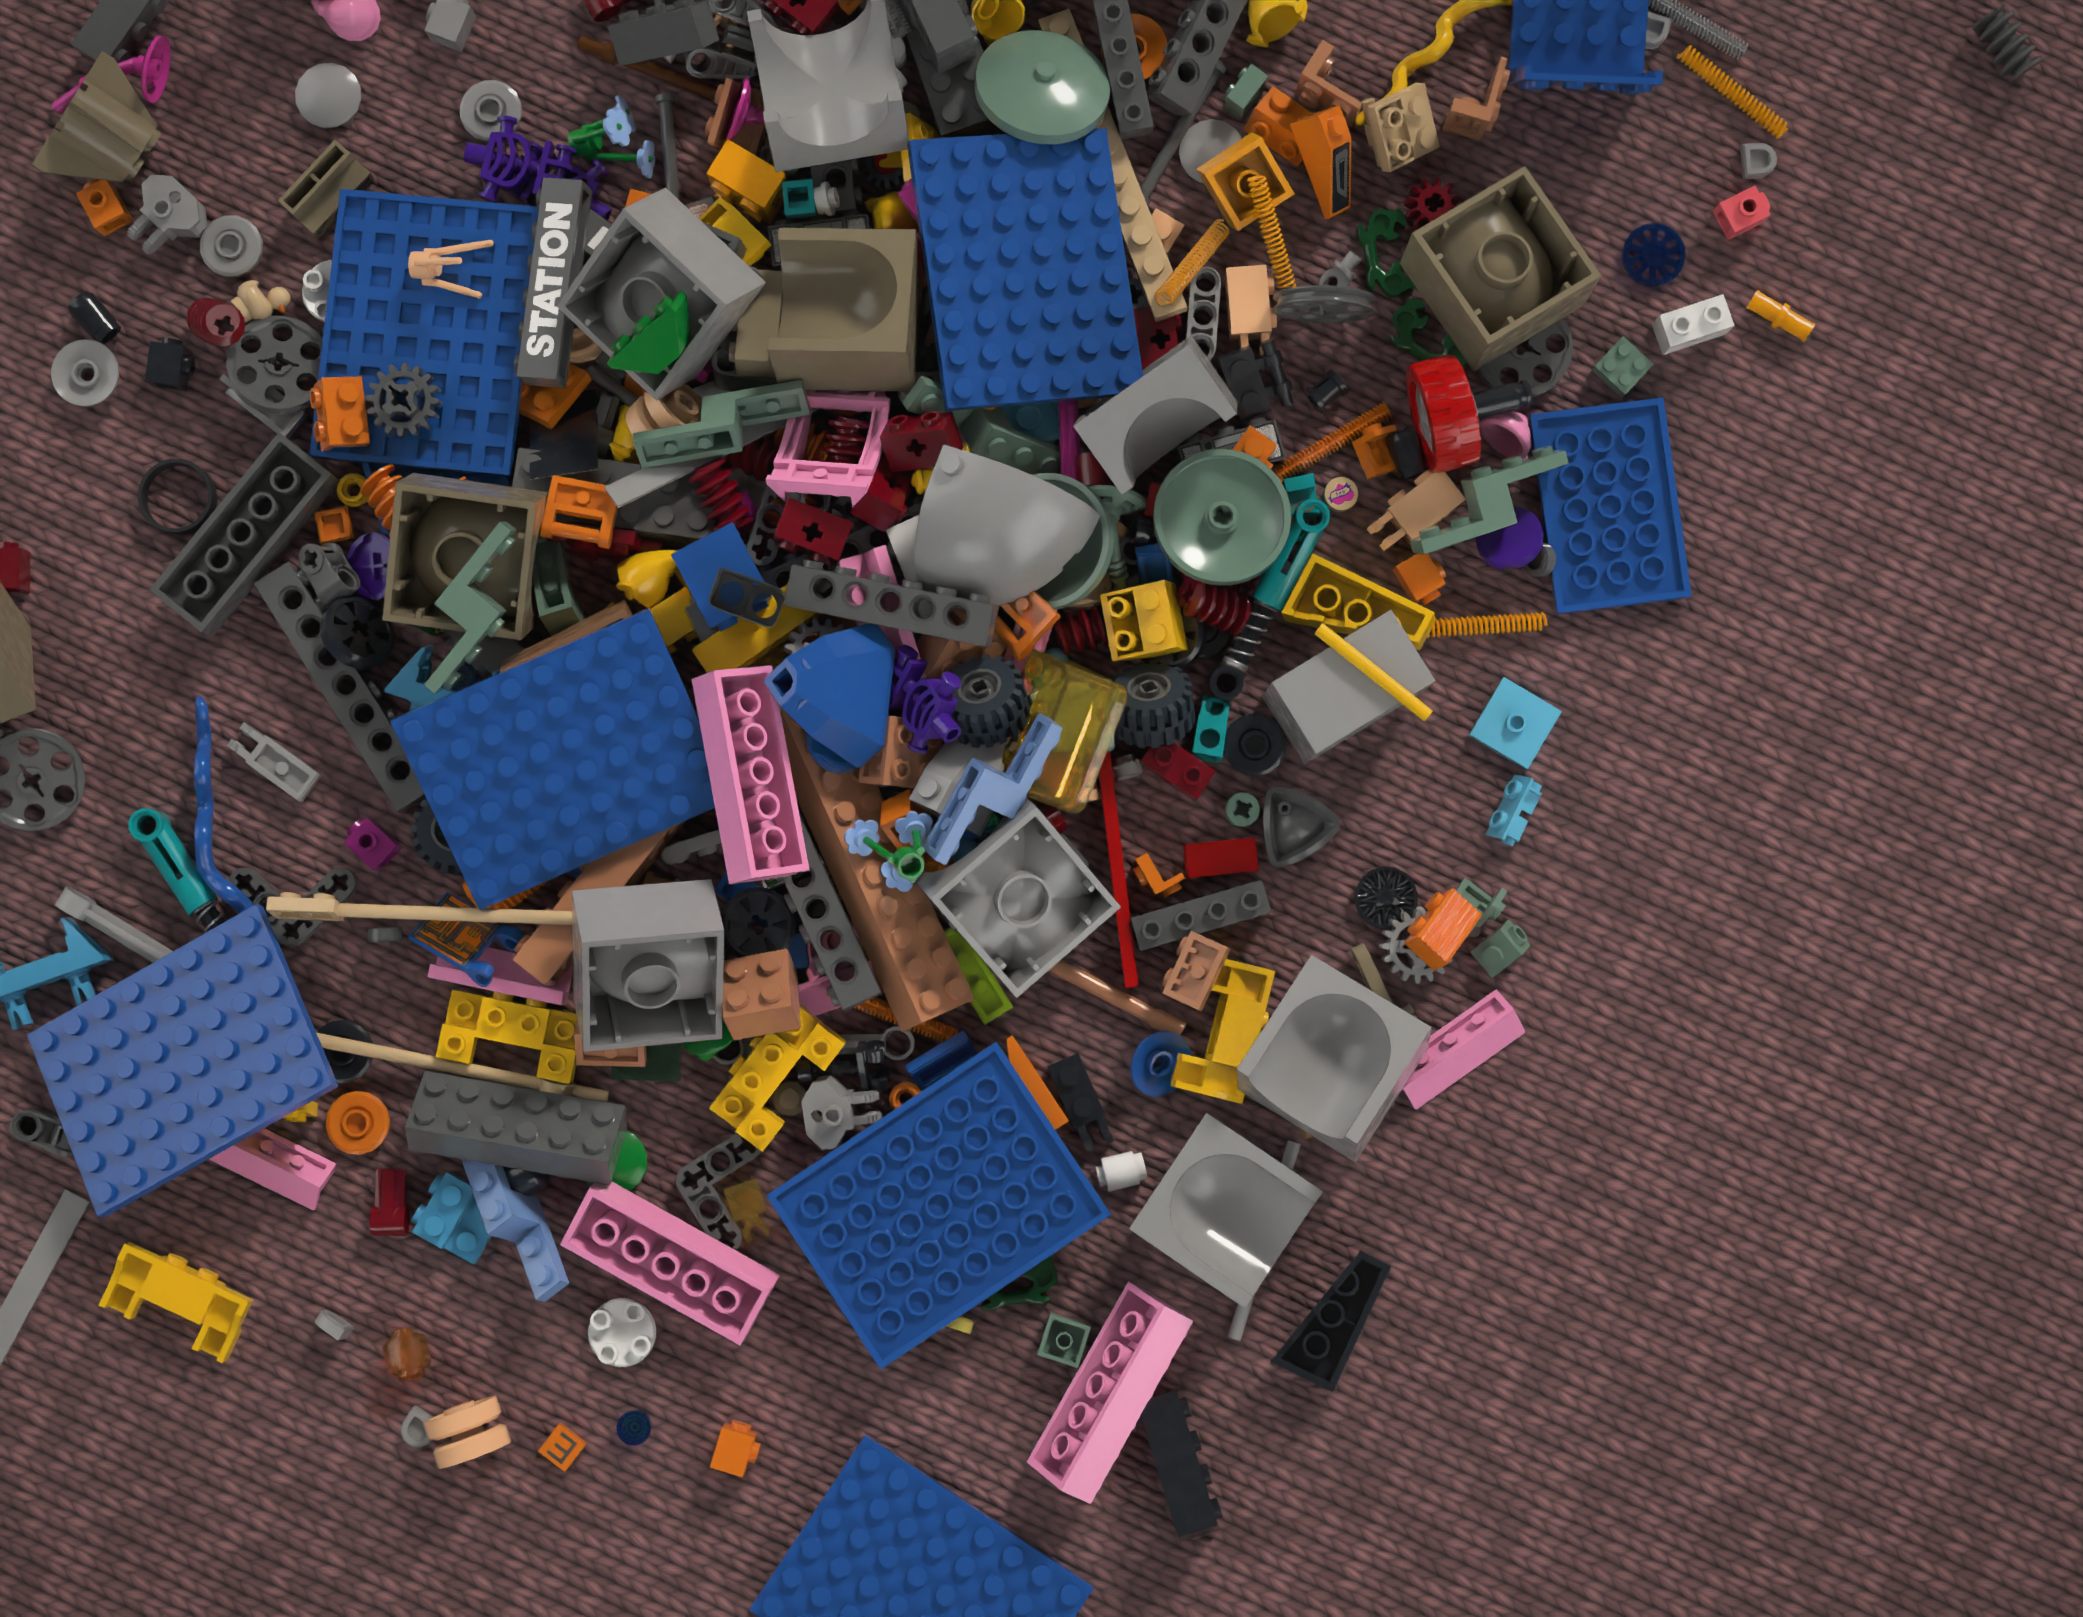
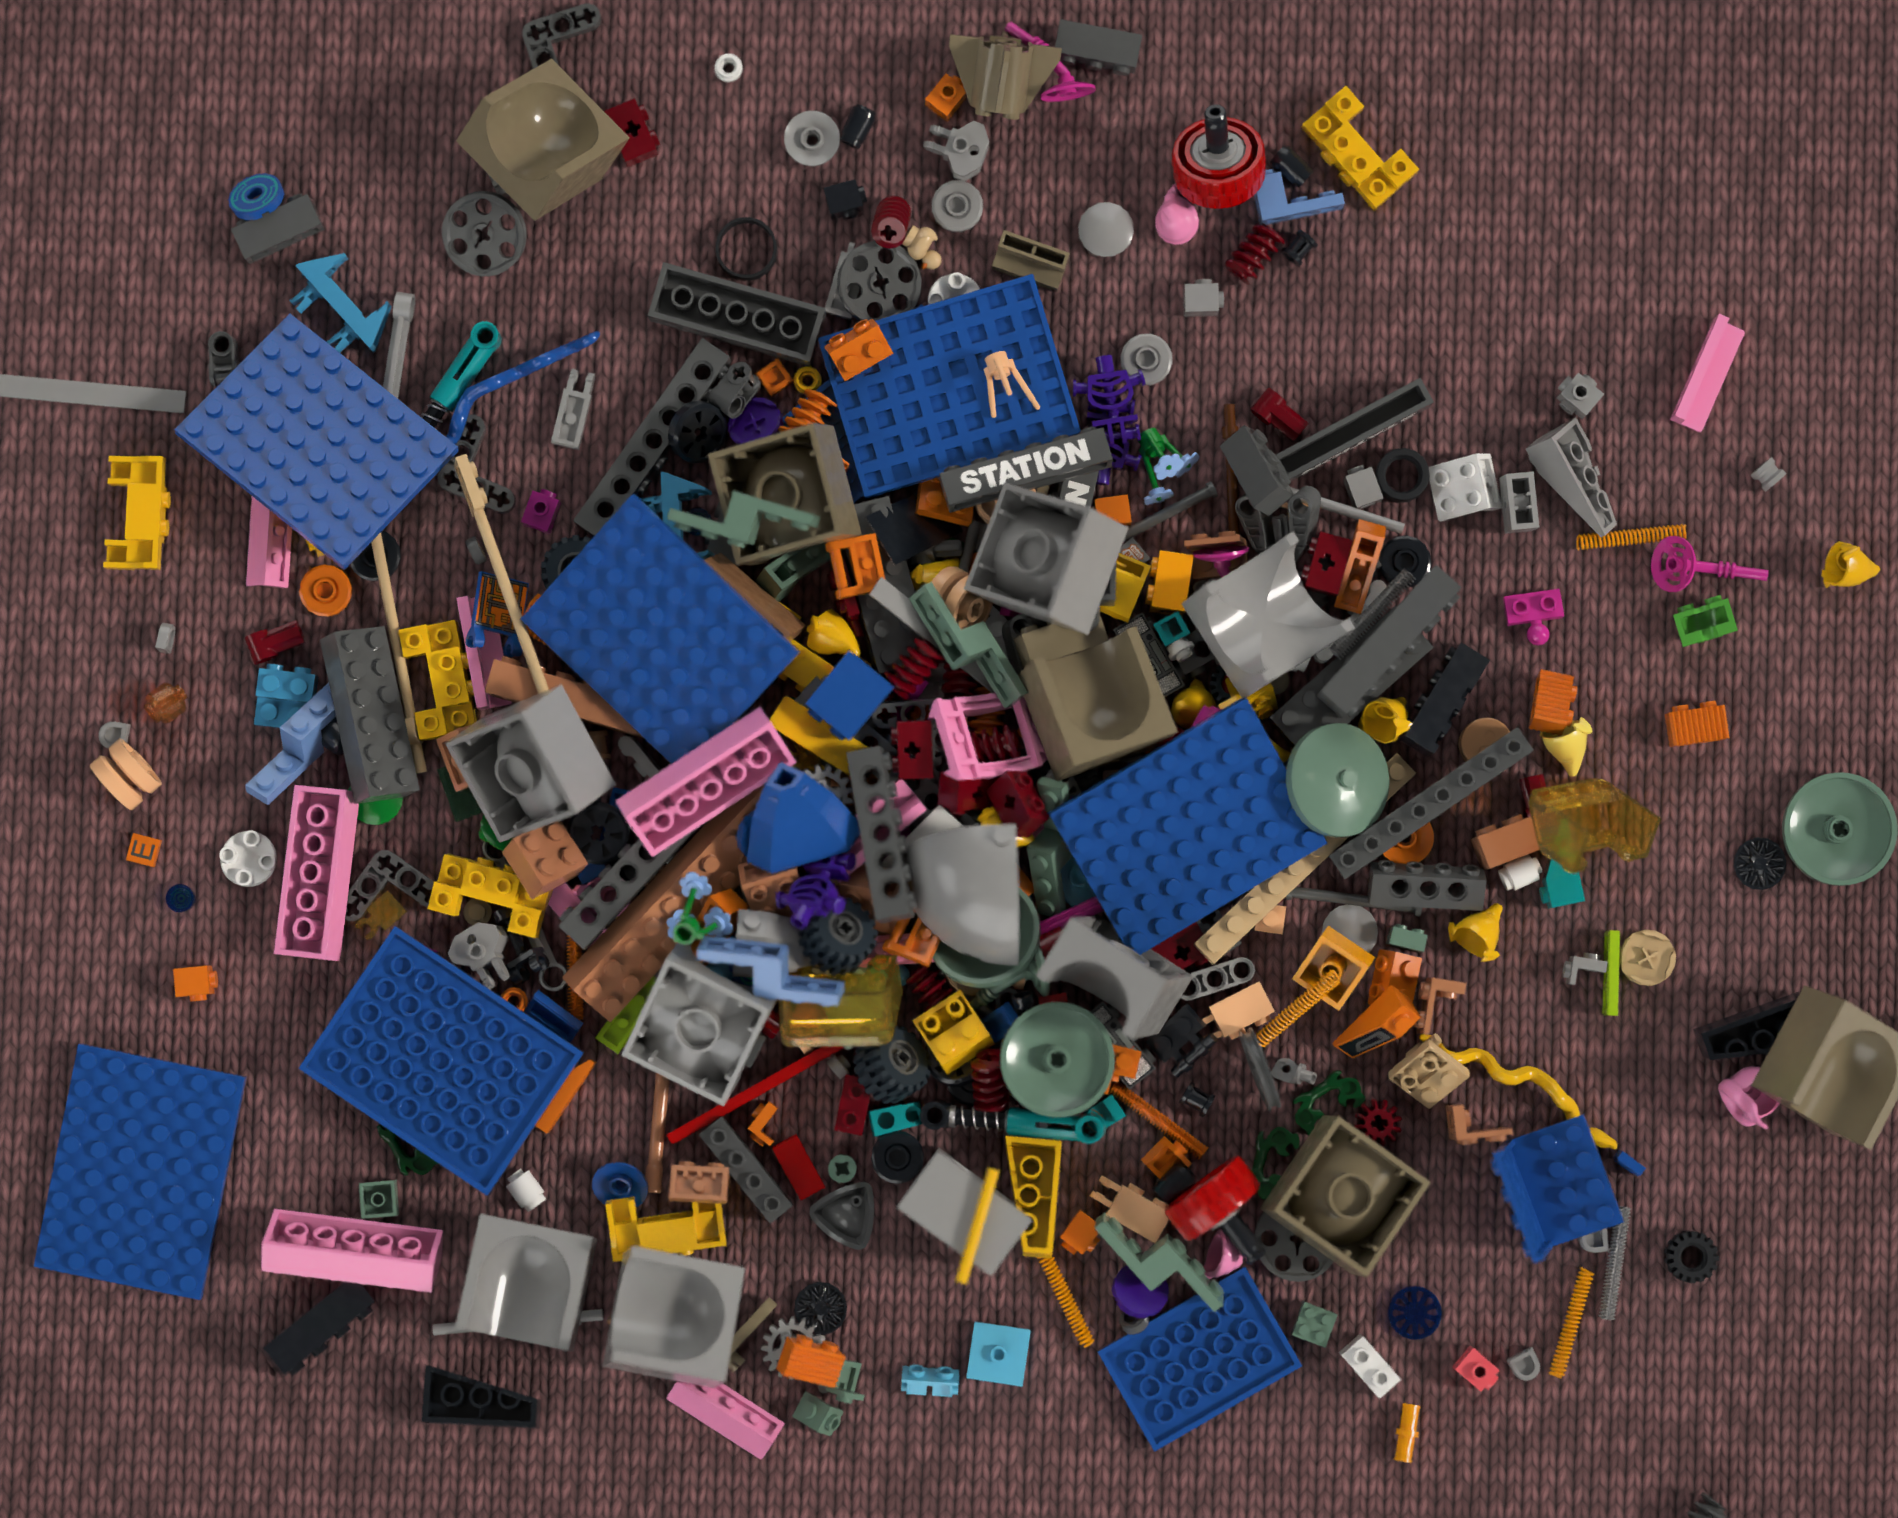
camera: 70 degrees right, 0 degrees up
dark grey gear [366,363,443,439] -> none
green slope [606,290,691,374] -> none
dark grey piece [709,567,786,628] -> none
light yellow tile [946,1316,974,1334] -> none
black hinge [1047,1053,1114,1153] -> none
light orange piece [1155,219,1229,306] -> none
tan tile [1324,477,1358,512] -> none

